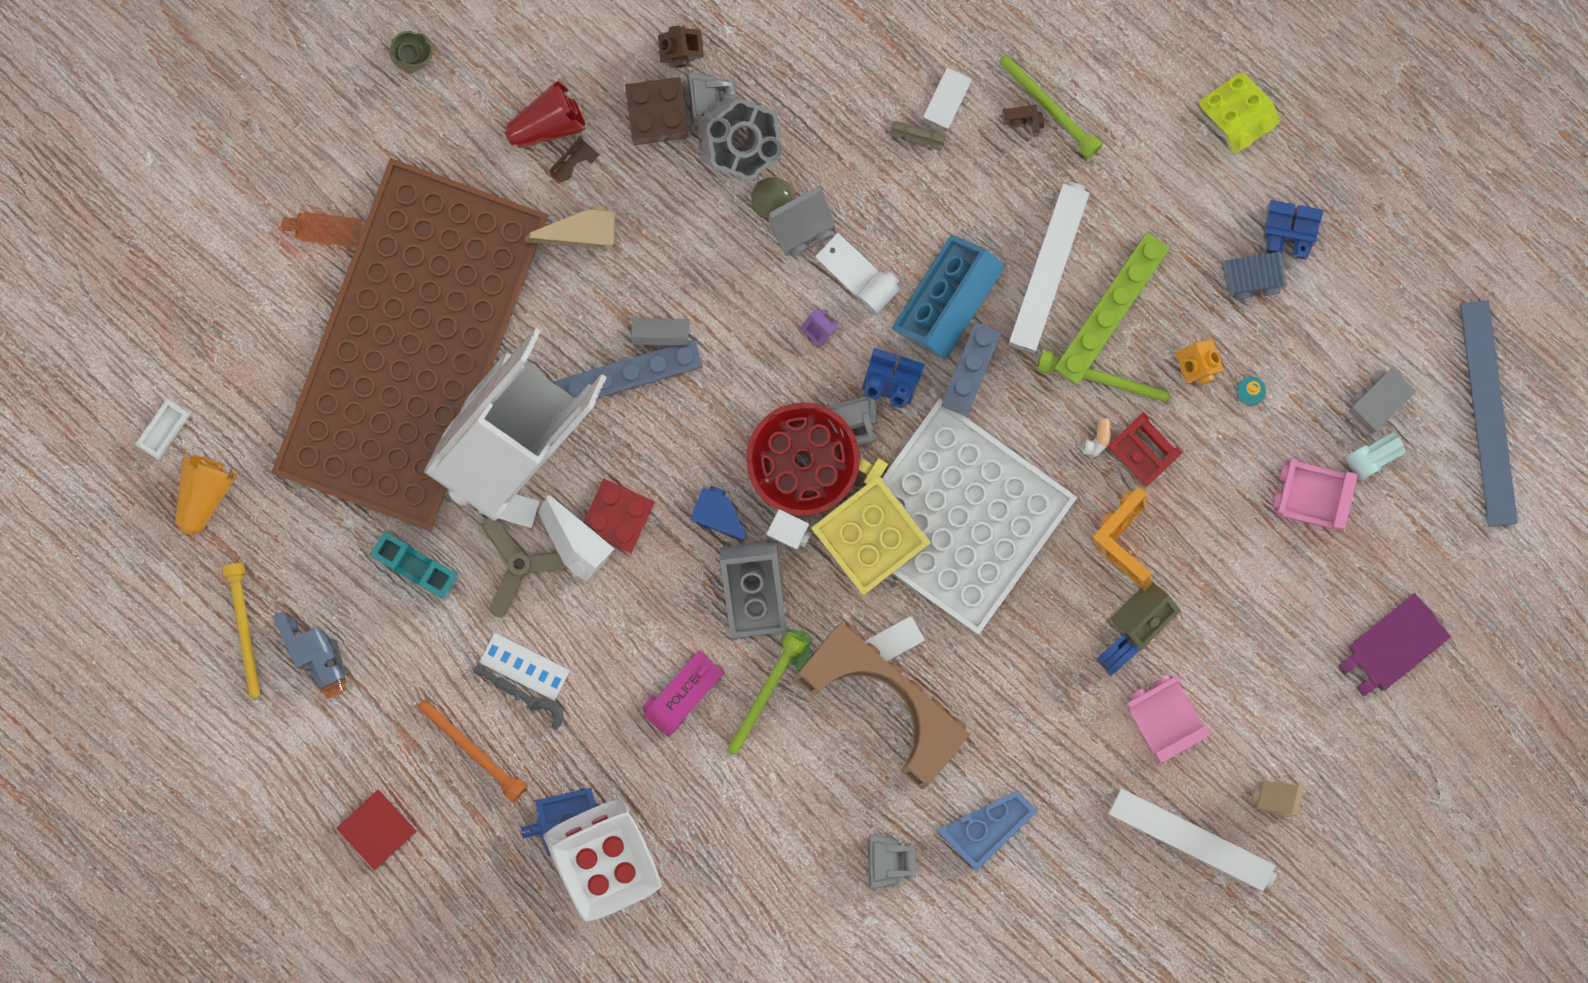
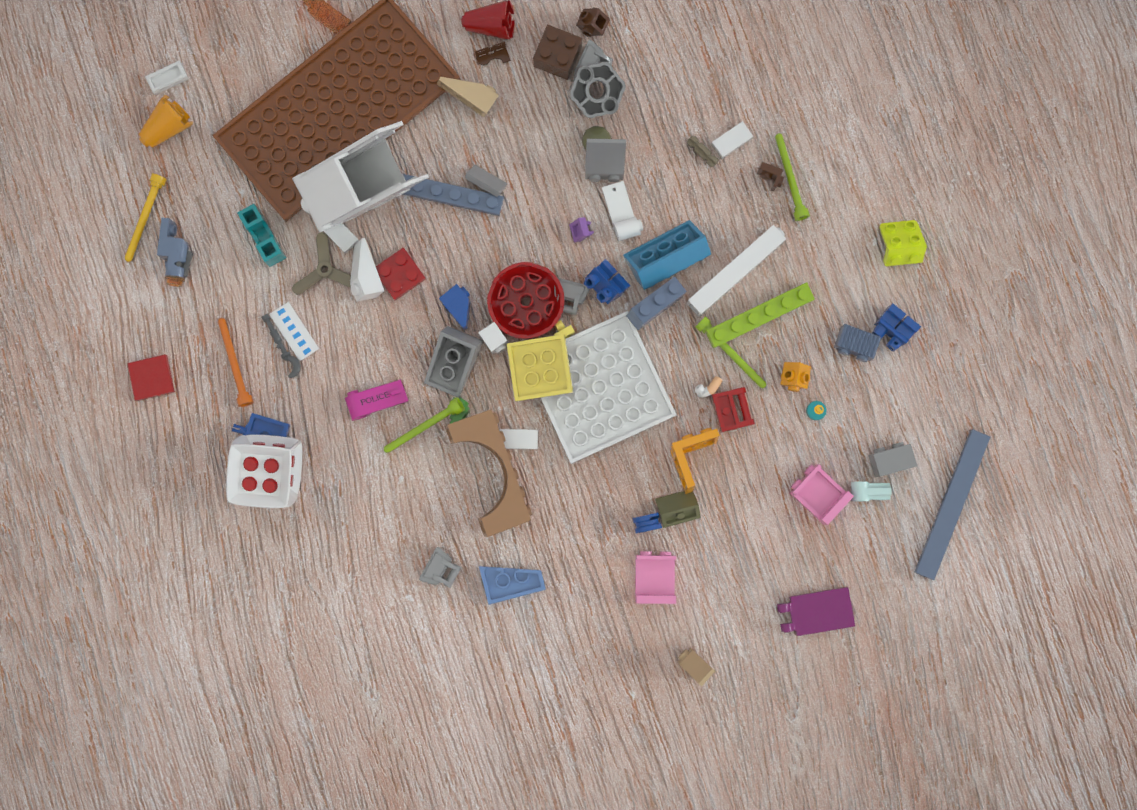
camera: 25 degrees right, 0 degrees up
white brick [1107,788,1277,891] -> none

